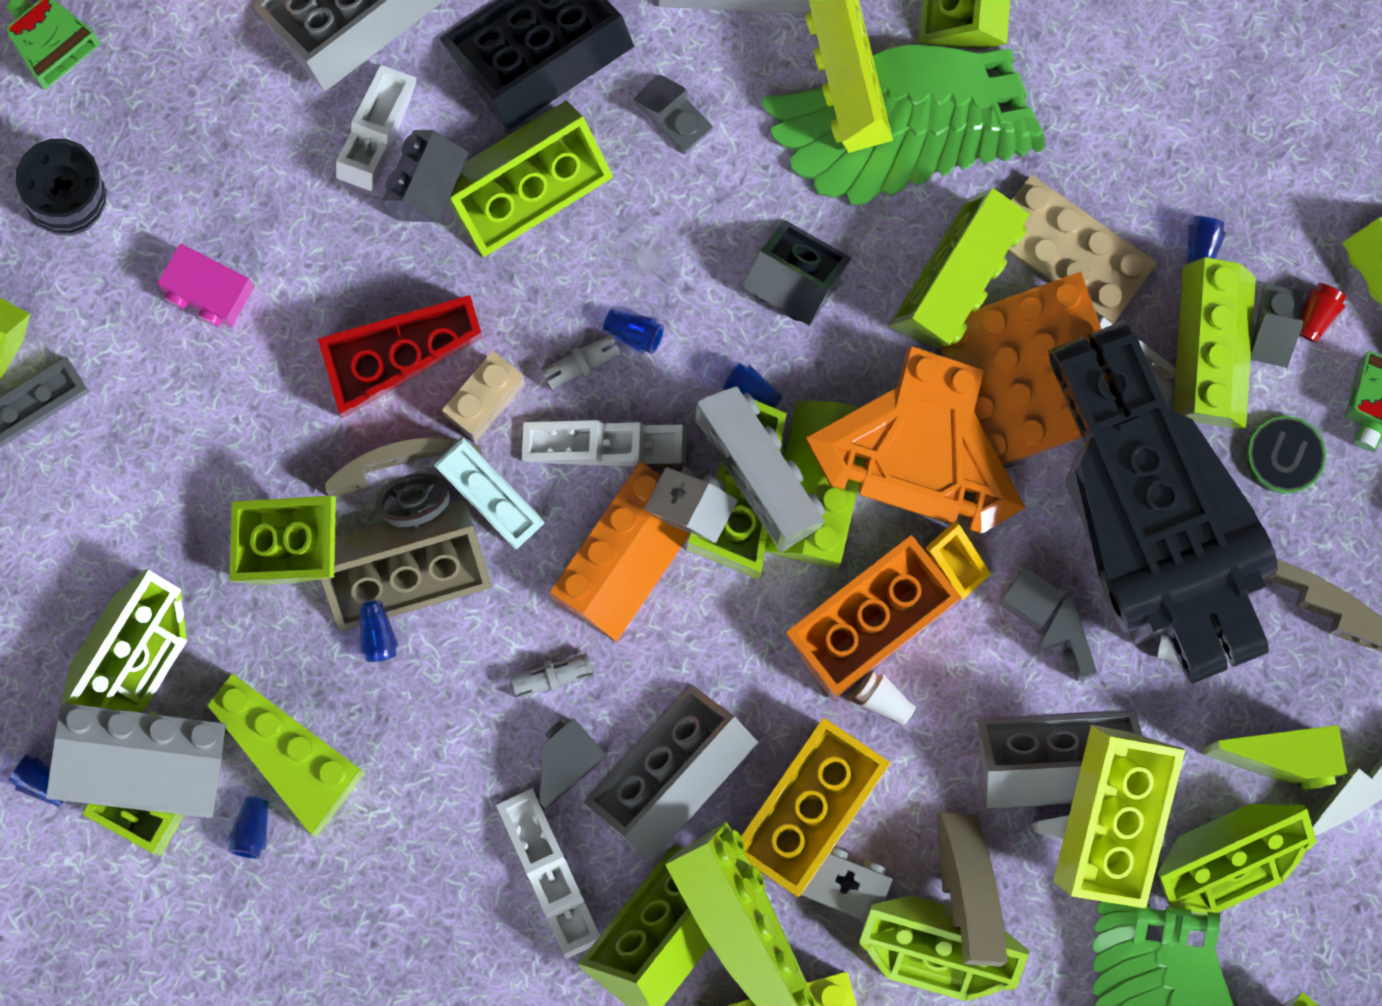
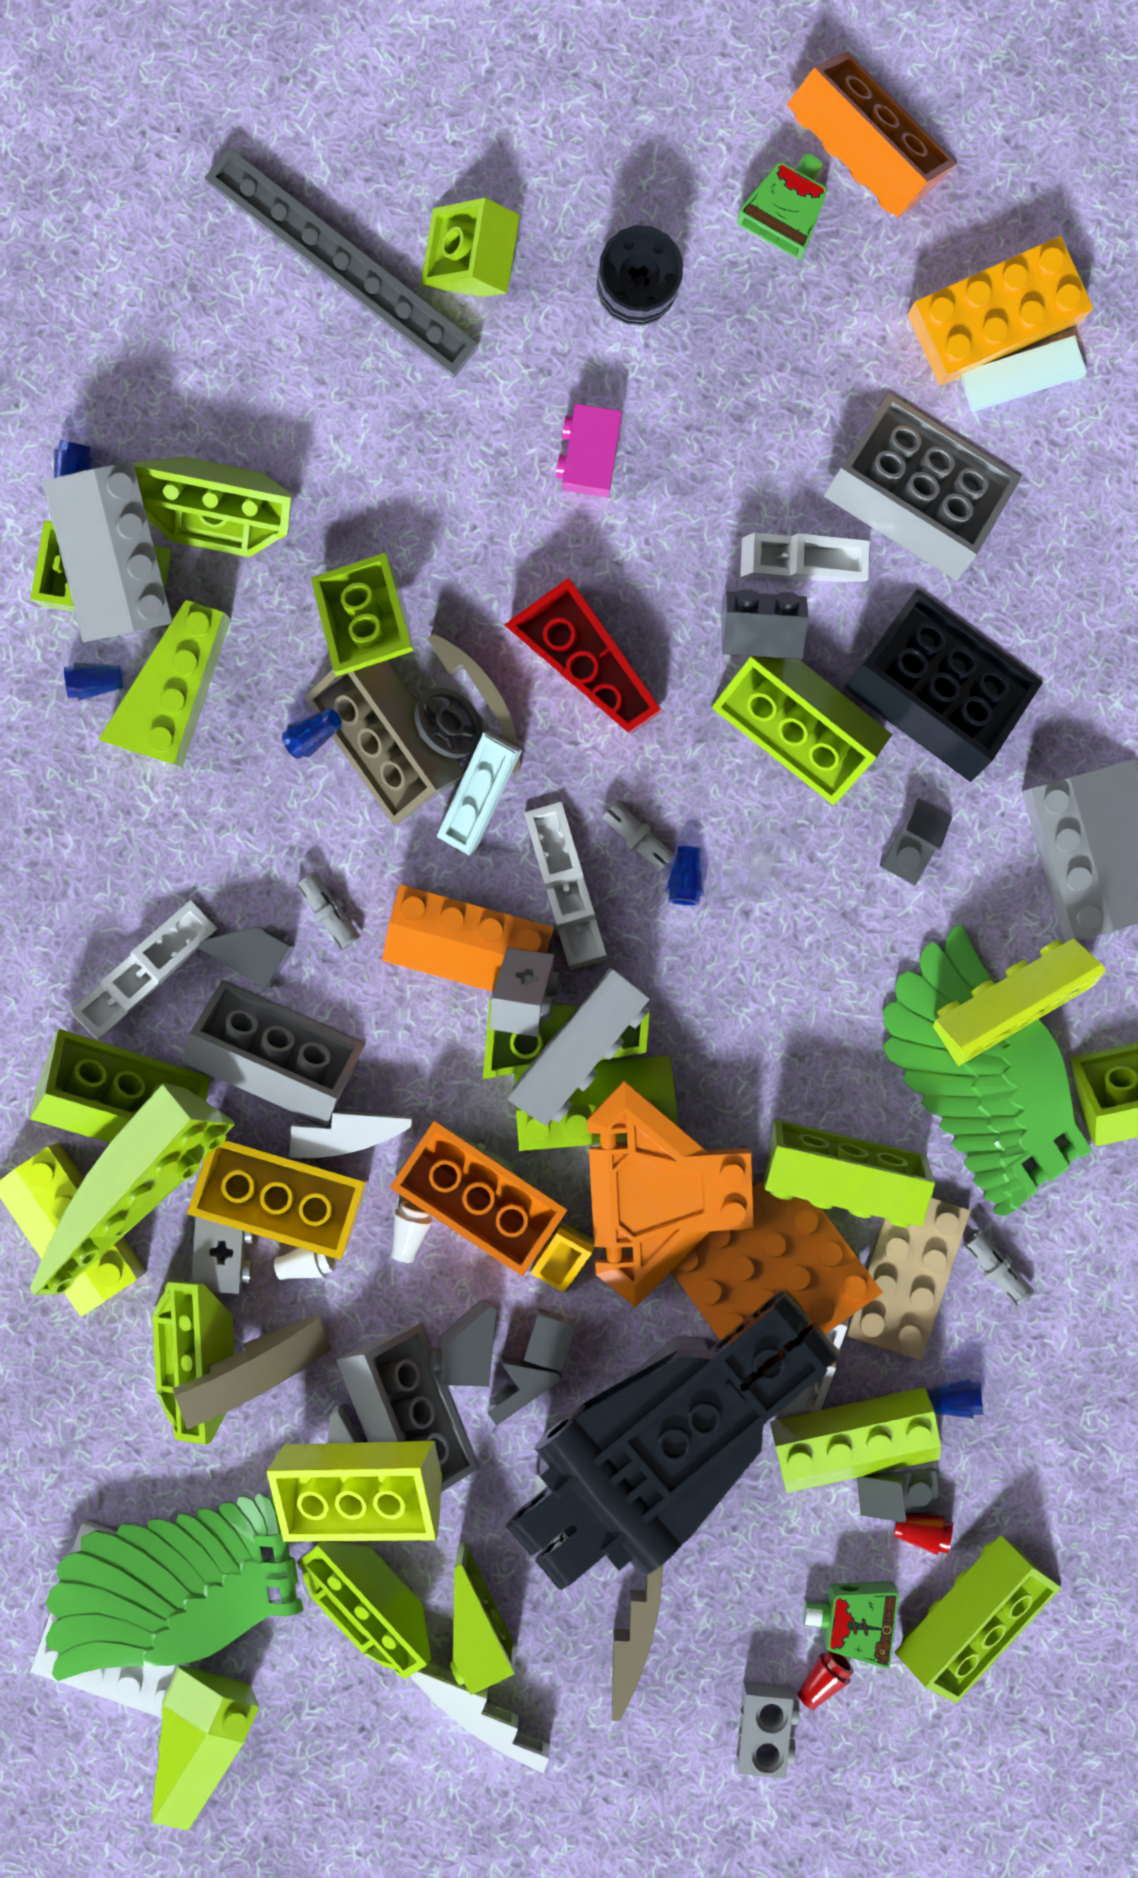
camera: 80 degrees right, 10 degrees up
tan brick [442,350,525,443] -> none
clear blue cone [722,362,783,408] -> none
black slope [742,220,852,326] -> none
black tile [1246,416,1326,495] -> none
none -> white cone [274,1248,336,1280]
none -> white slope [289,1110,415,1158]
none -> dark grey slope [430,1300,497,1387]
none -> light grey pin [962,1229,1034,1306]

